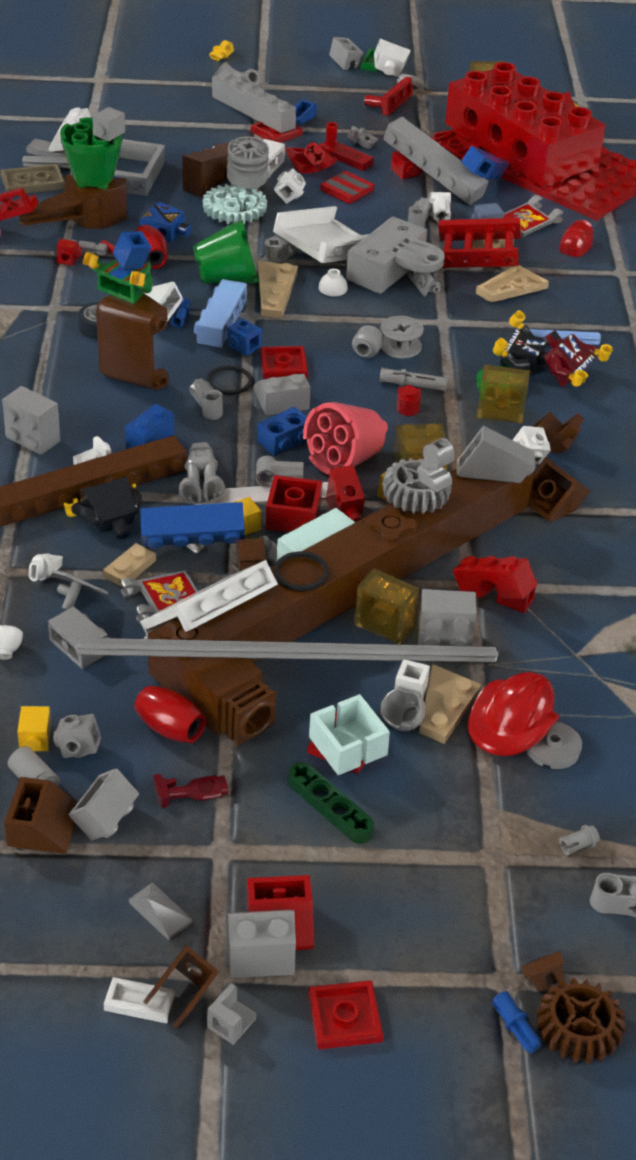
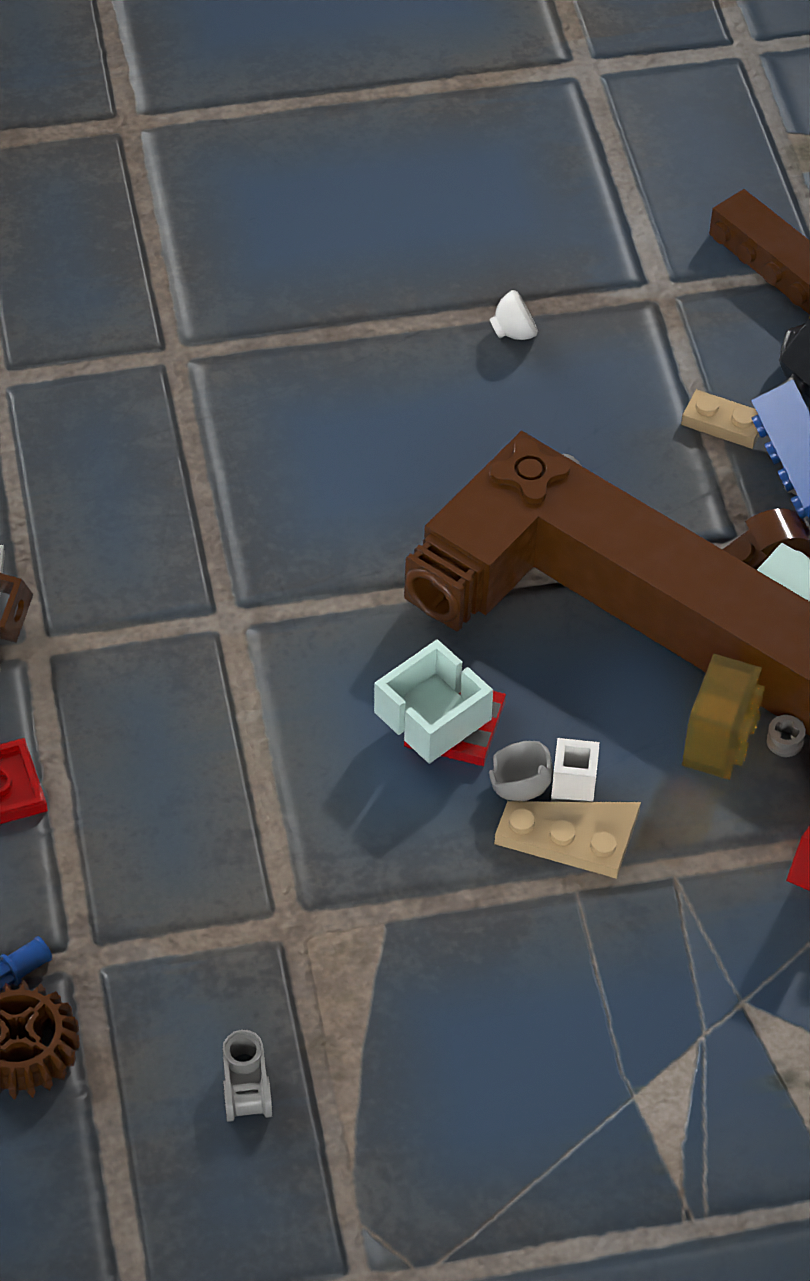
camera: 80 degrees right, 10 degrees up
reddish brown slope [4,777,78,854] -> none
light grey piece [8,746,60,787] -> none
yellow brick [17,706,51,752] -> none
white piece [29,553,63,581] -> none
light grey brick [48,606,108,669] -> none
light grey shield [52,570,108,610] -> none
light grey brick [54,714,101,758] -> none
light grey brick [69,768,139,841] -> none
light grey axle [75,638,498,663] -> none
flag [121,570,198,624] -> none
light grey slope [129,882,193,941] -> none
red piece [134,686,206,743] -> none
white panel [140,560,278,635] -> none
dark red piece [153,774,228,808] -> none
light grey slope [228,910,296,978] -> none
red slope [247,875,314,950] -> none
black piece [274,551,328,591] -> none
dark green beam [288,762,374,844] -> none
light grey piece [418,589,476,646] -> none
red piece [468,672,560,756] -> none
reddish brown tile [521,951,565,991] -> none
light grey plate [526,722,582,770] -> none
light grey pin [559,825,600,856] -> none

